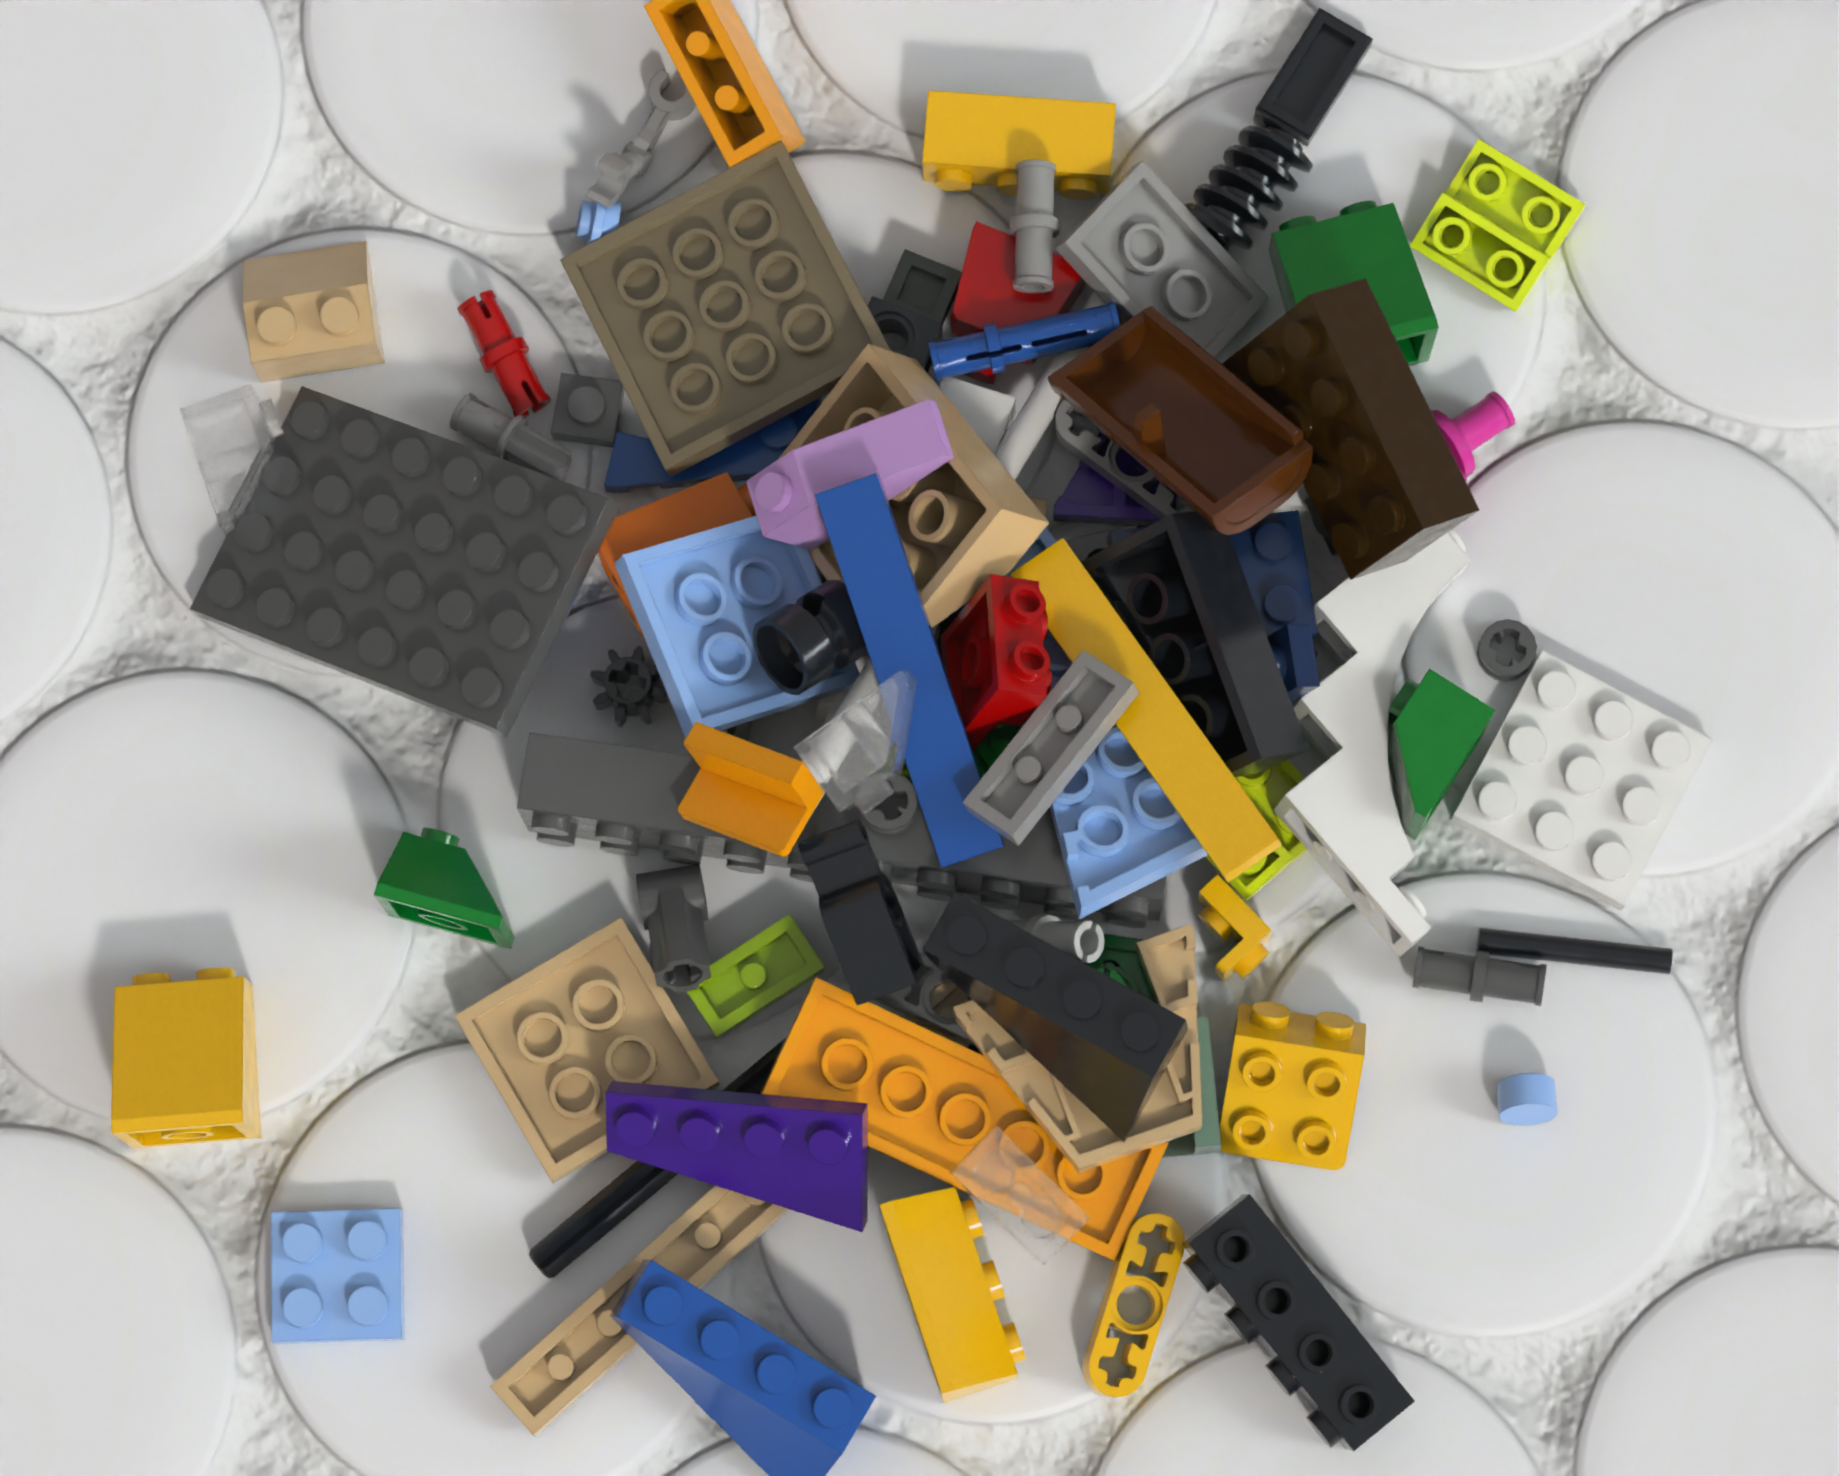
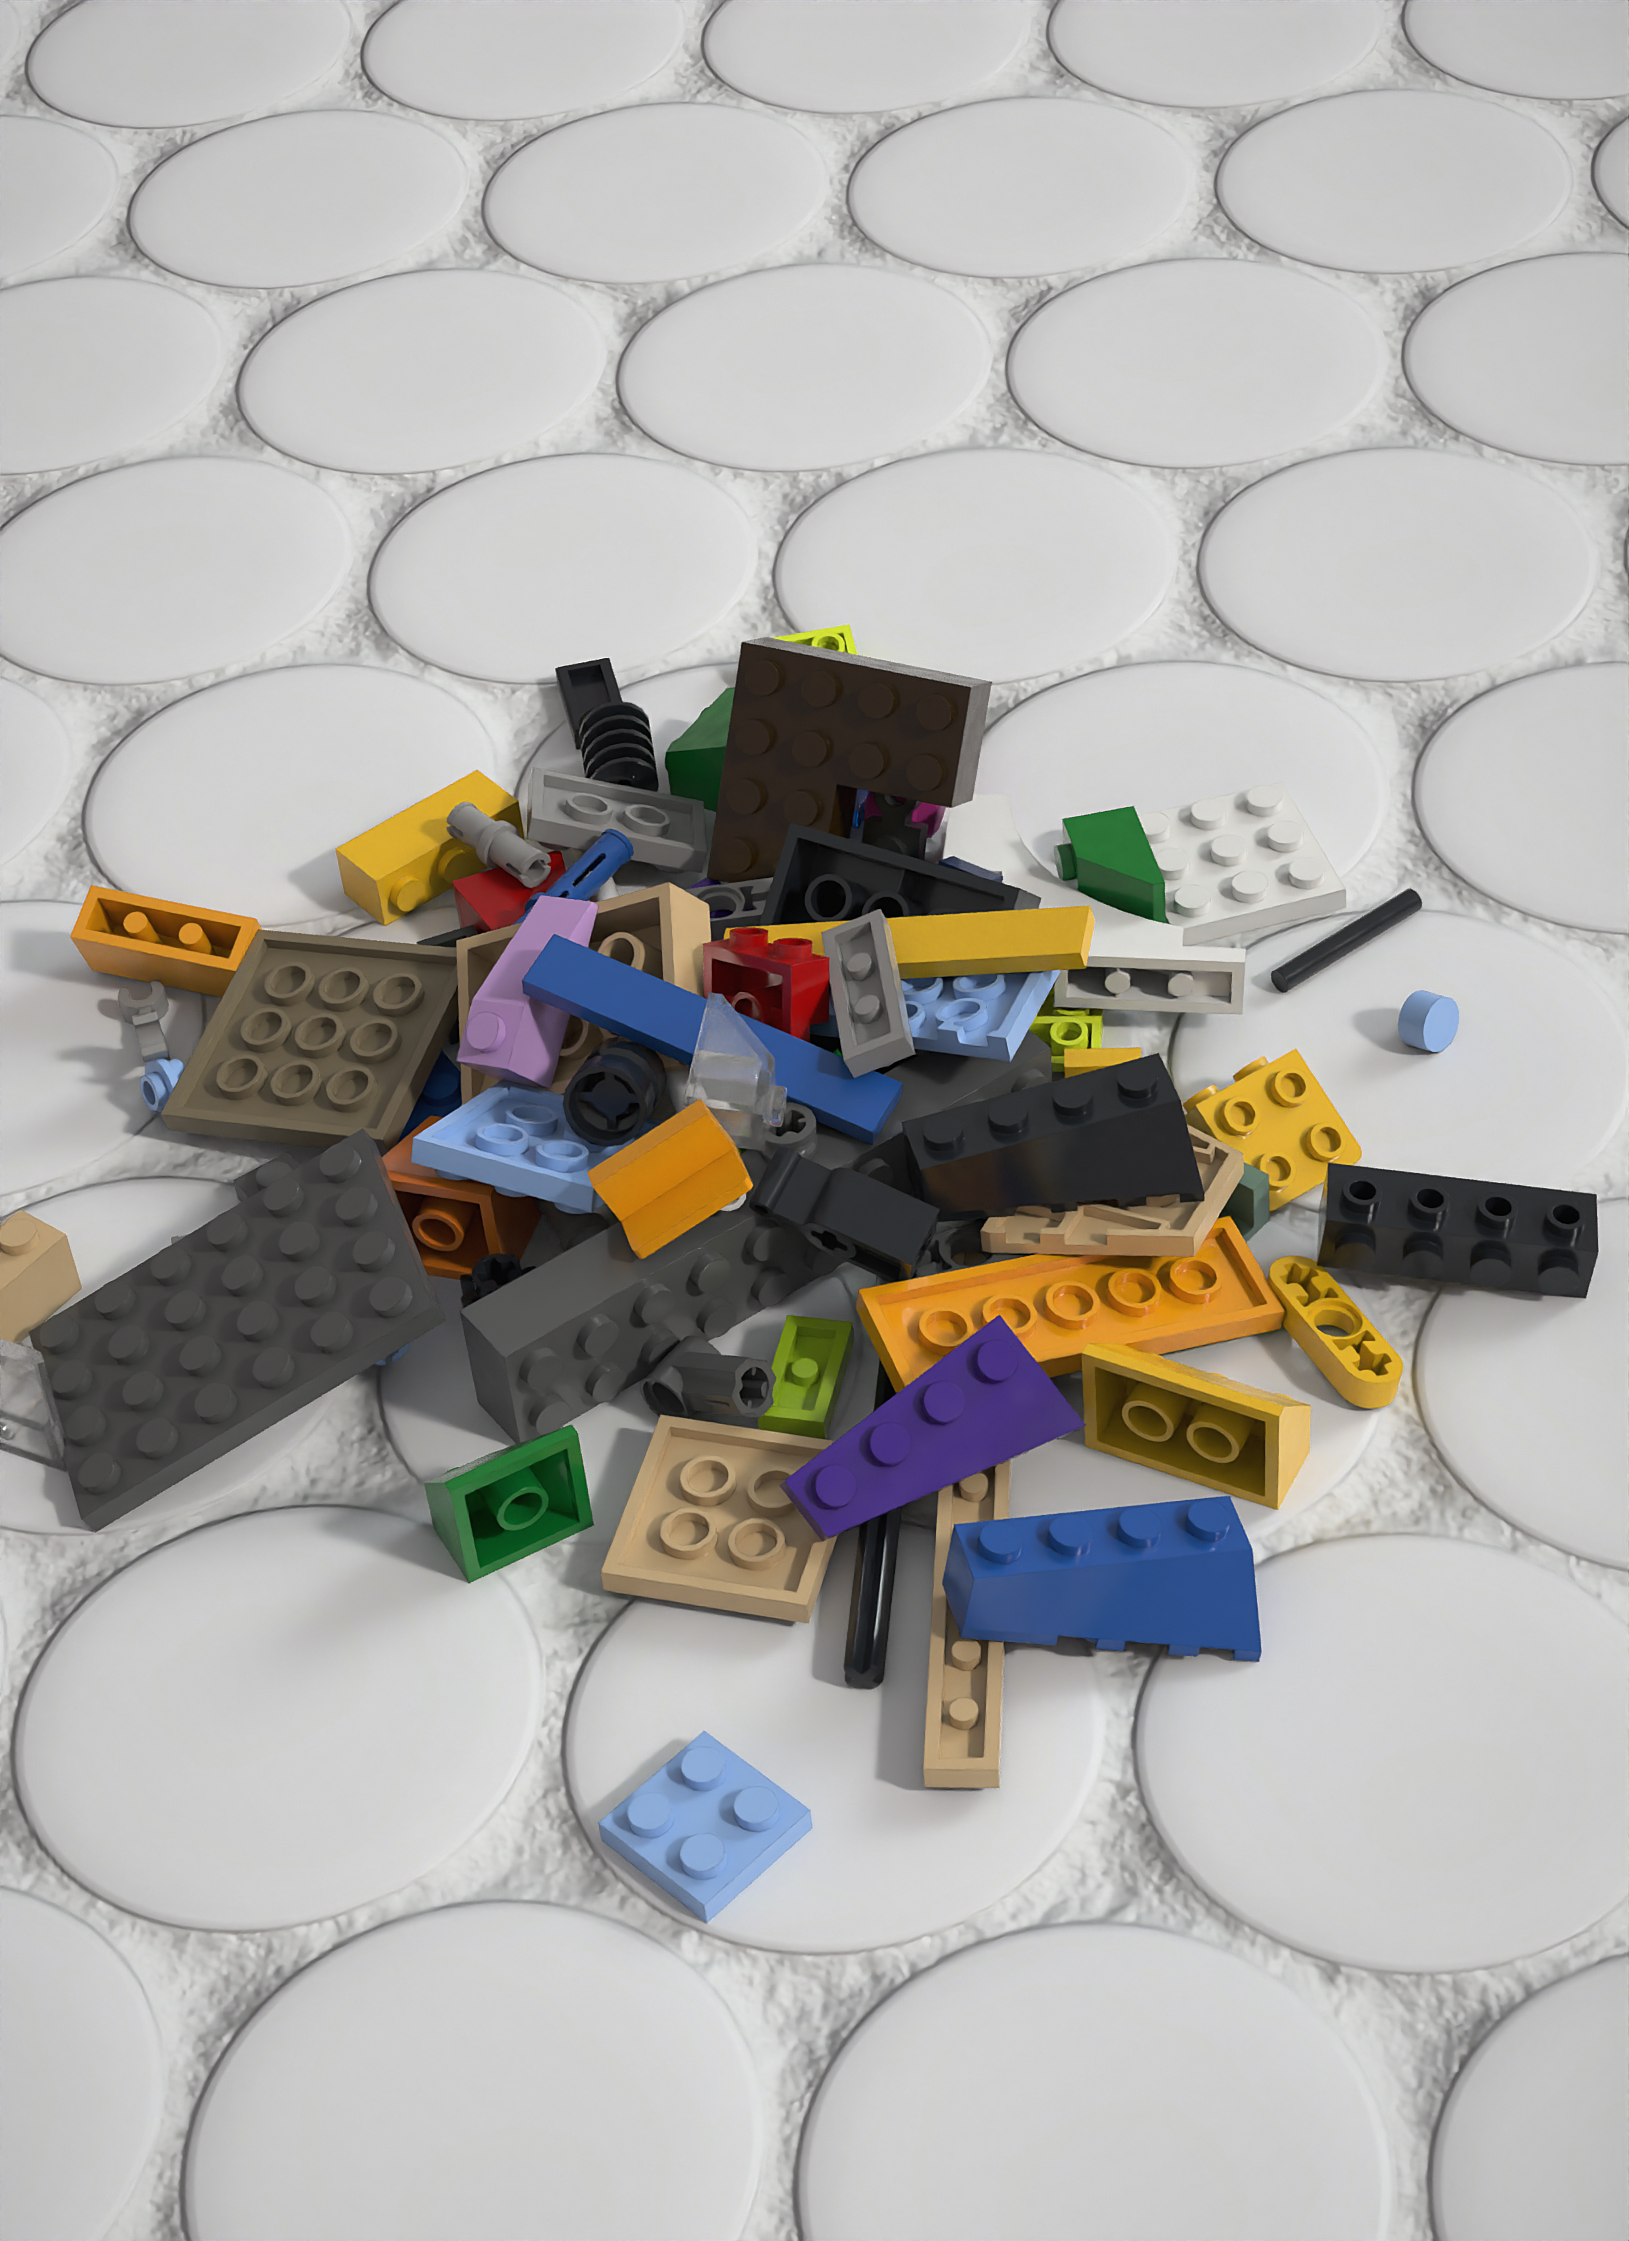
camera: 45 degrees left, 35 degrees down
yellow slope [111,968,261,1149] -> none
red pin [457,290,551,418] -> none
clear plate [949,1126,1090,1265] -> none
reddish brown container [1048,306,1313,535] -> none
dark grey pin [1412,946,1547,1006] -> none

